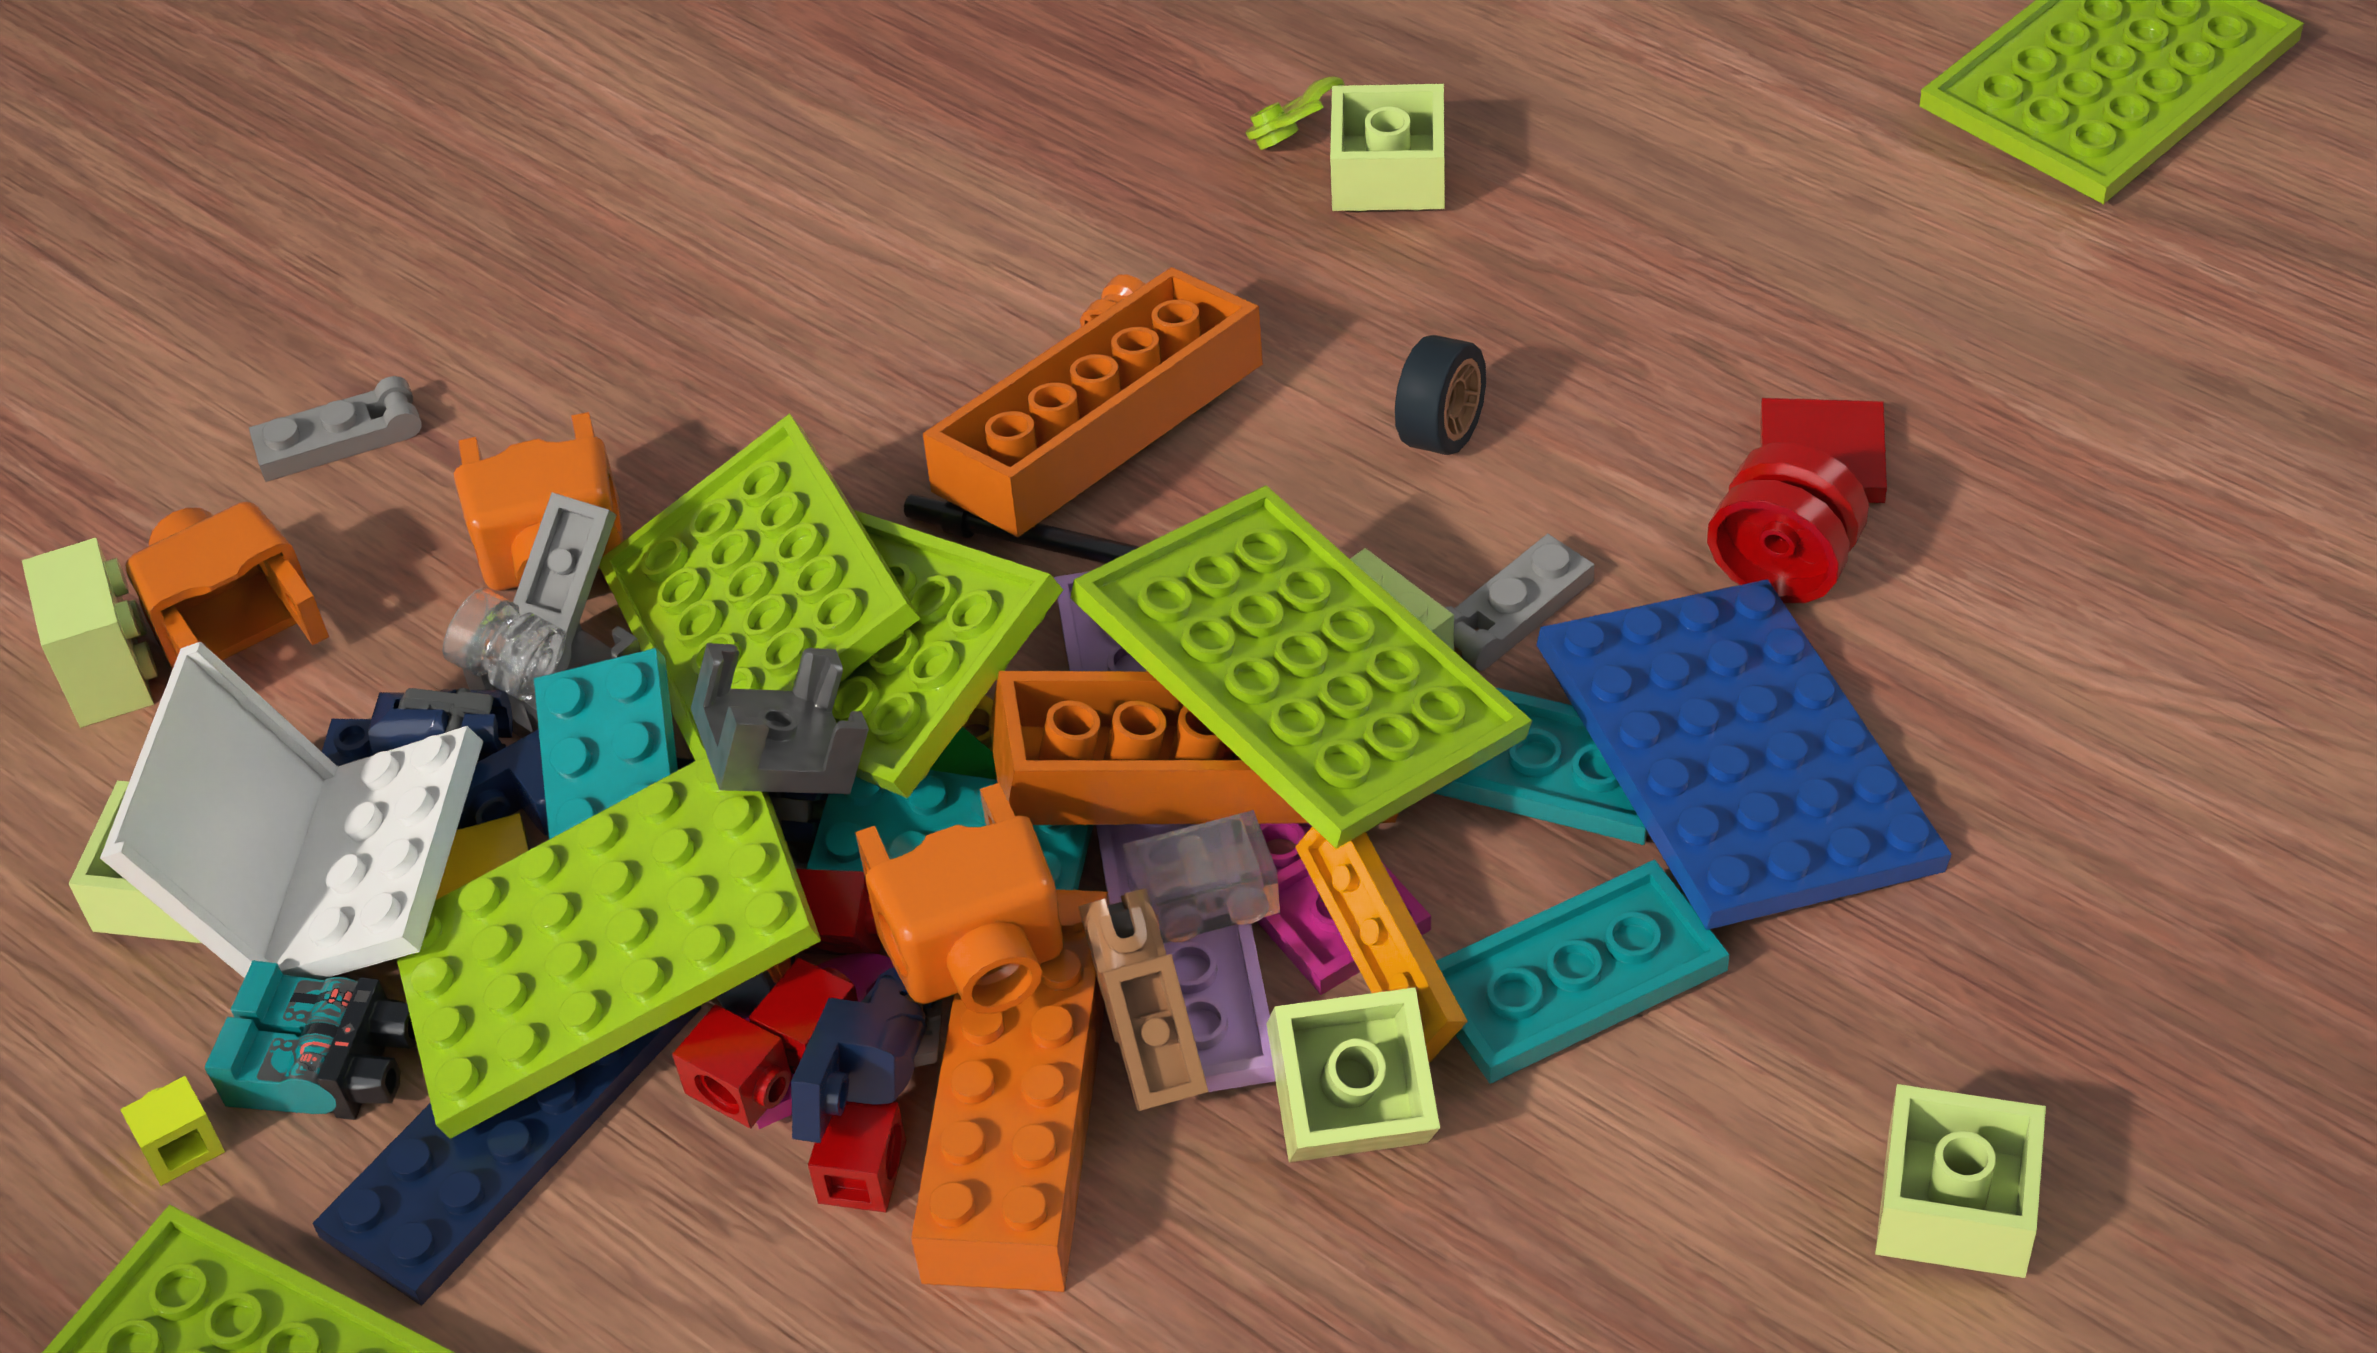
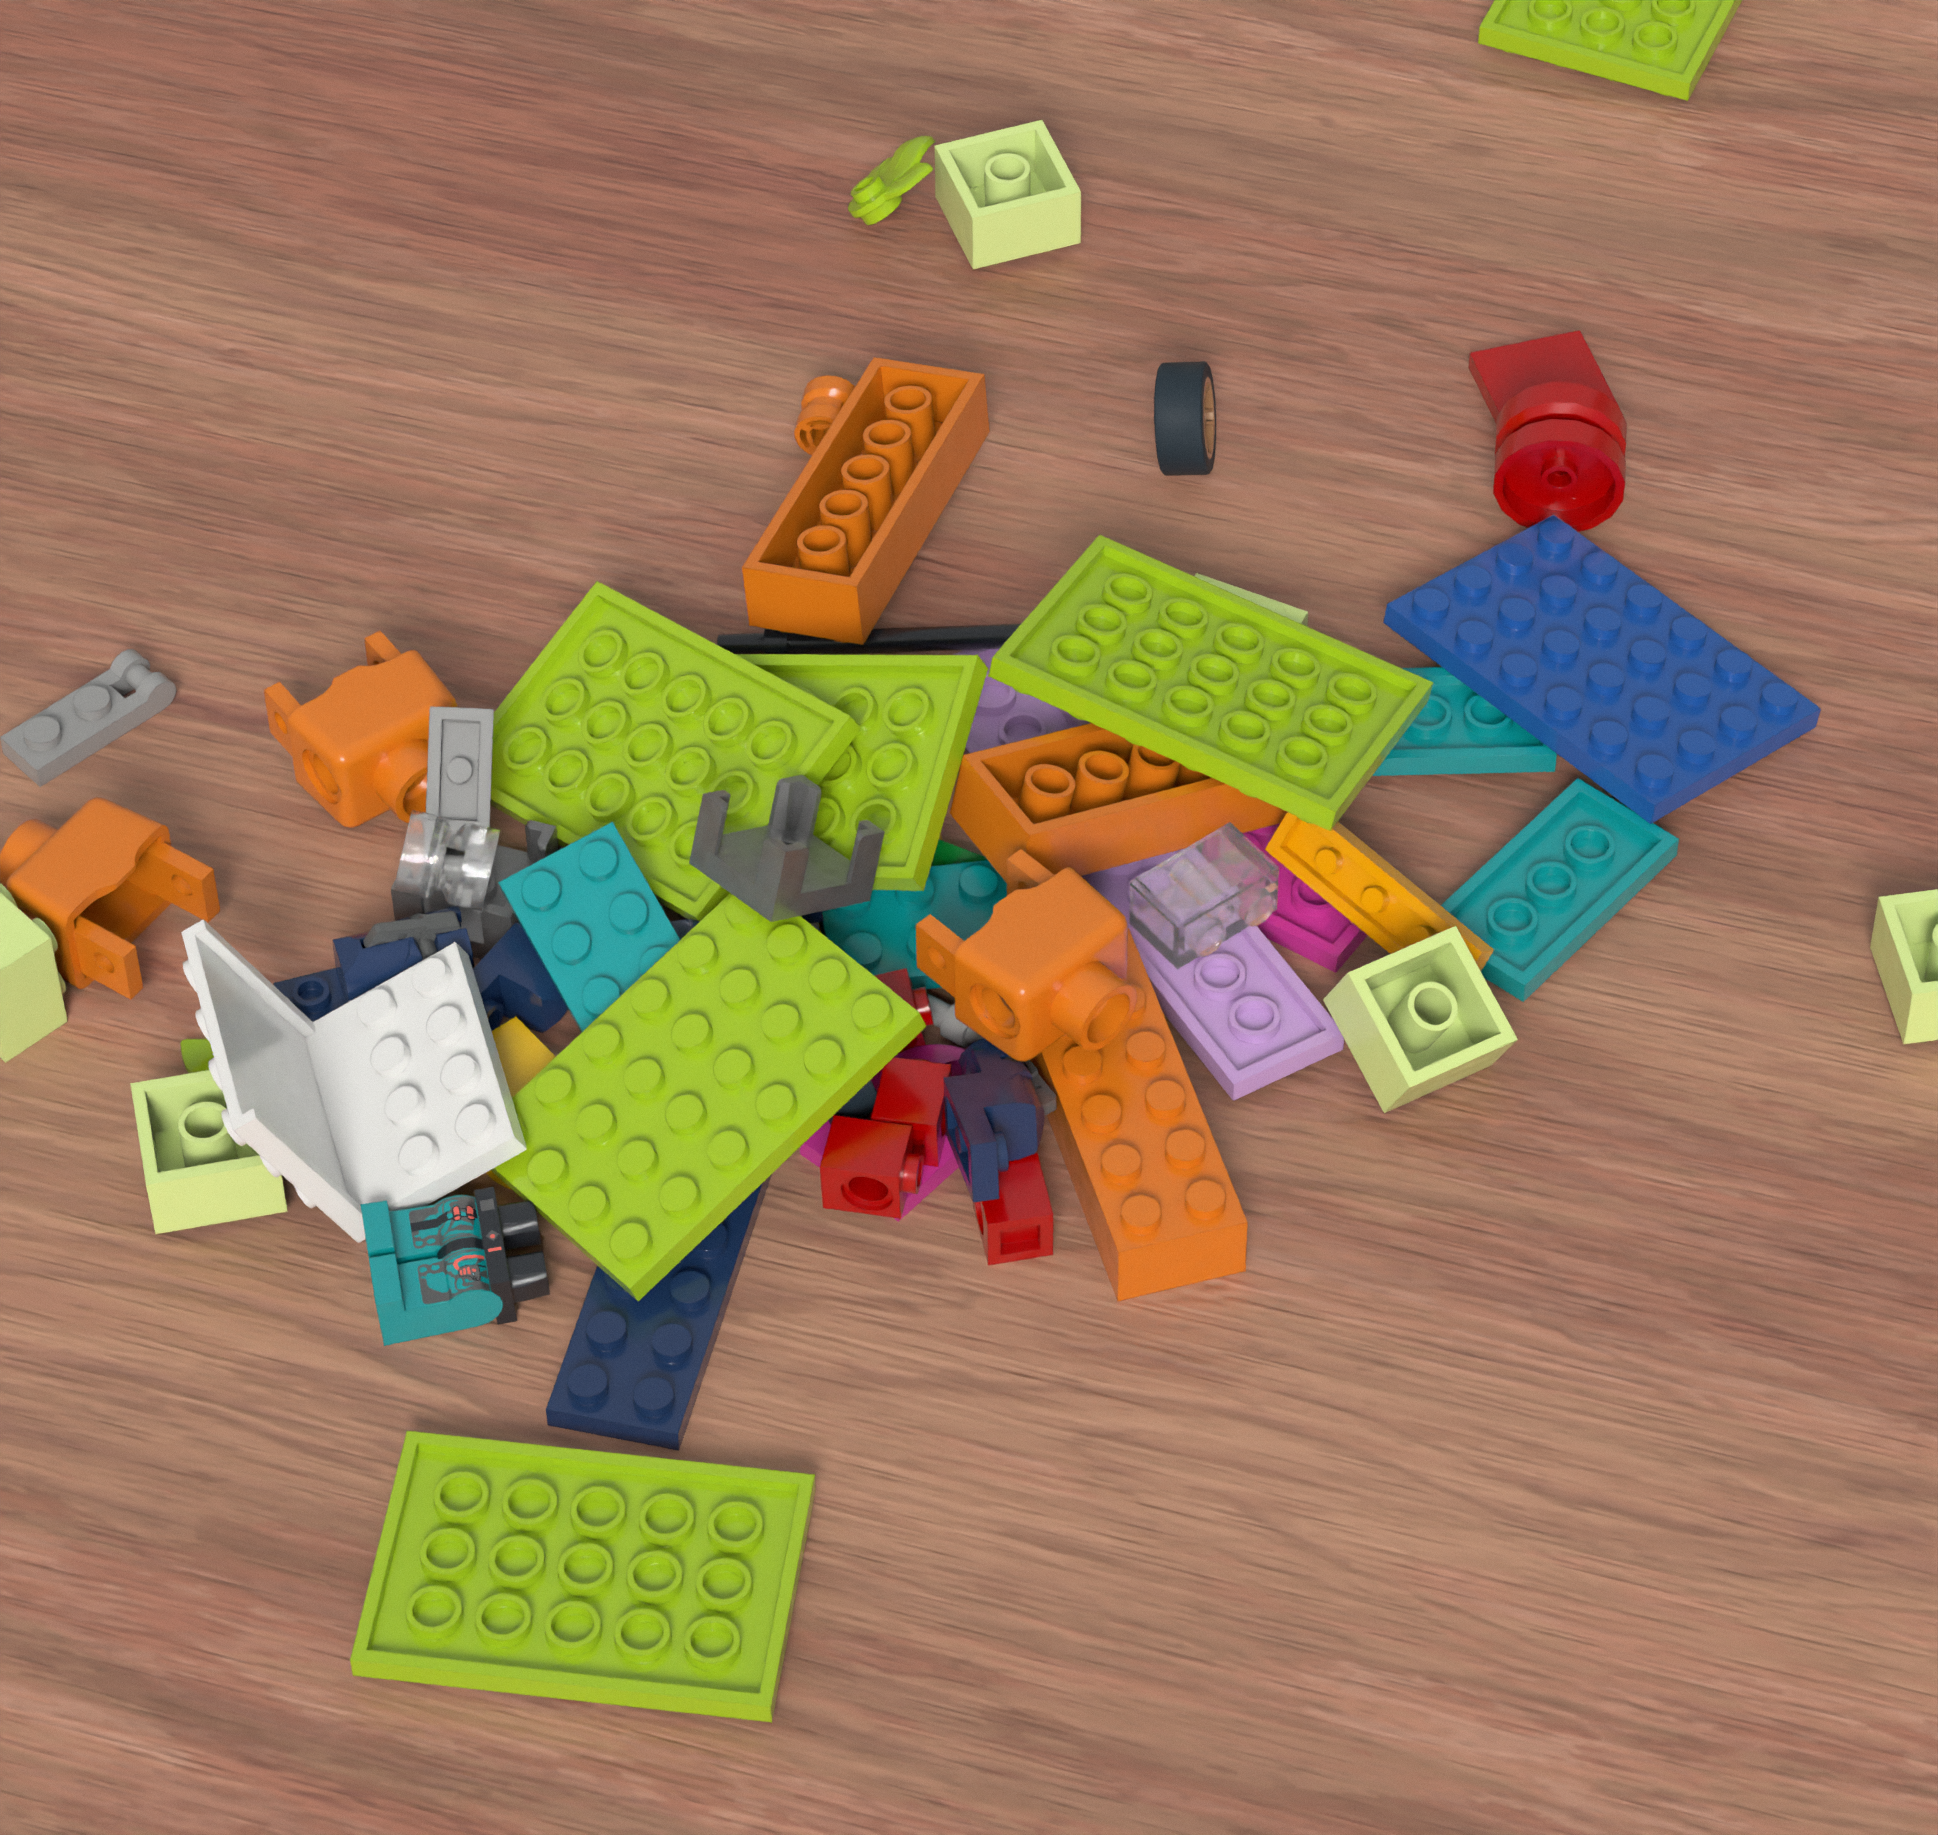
camera: 25 degrees left, 0 degrees up
neon yellow plate [120,1076,225,1186] -> none
medium nougat plate [1078,888,1209,1111] -> none
light grey plate [1446,533,1595,671] -> none

